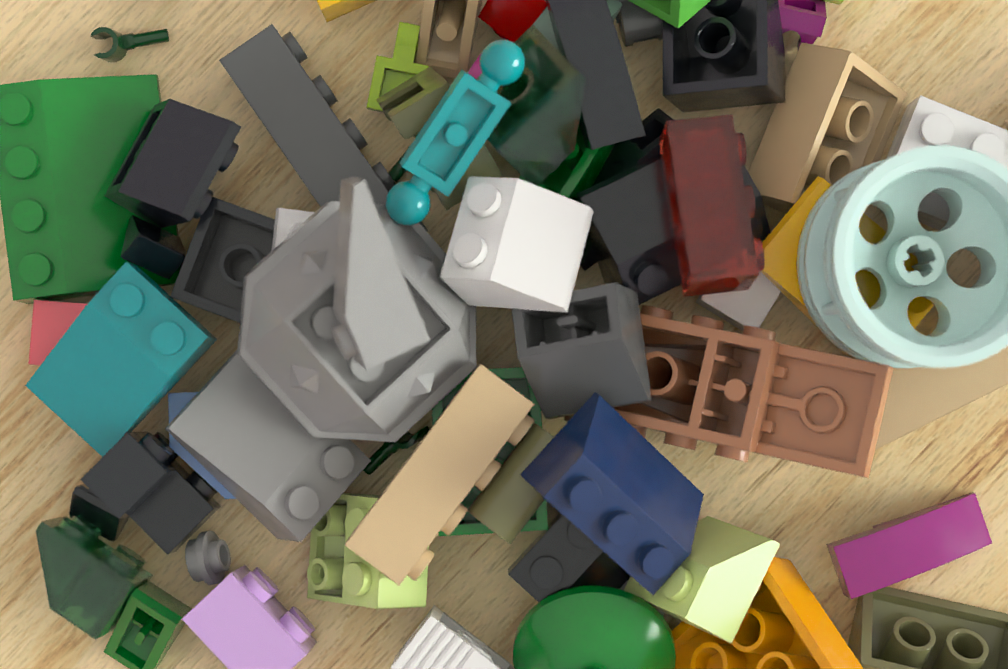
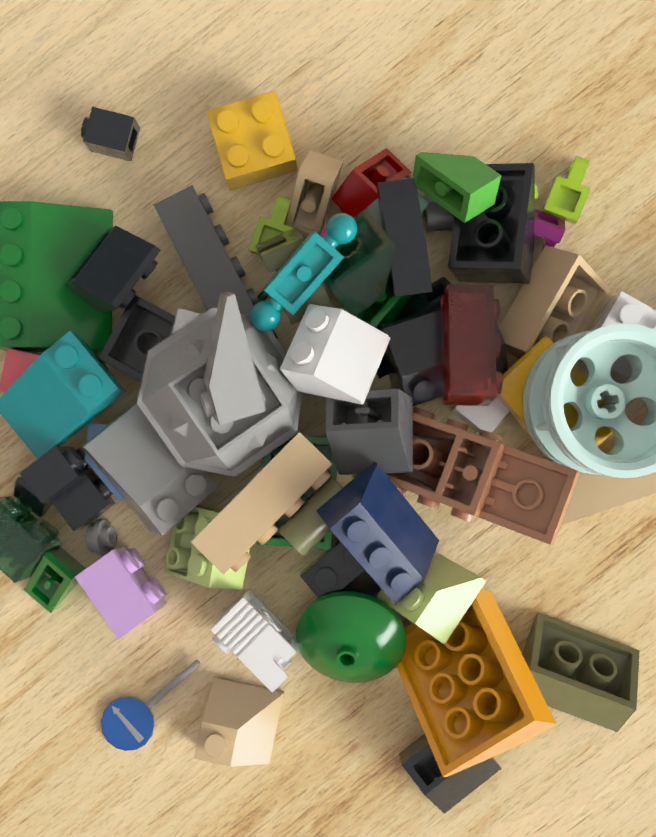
camera: 15 degrees right, 0 degrees up
dark green hand [91,27,169,62] -> none
black slope [120,215,186,280] -> none
dark green hand [363,426,429,475] -> none
magenta slope [826,492,992,599] -> none

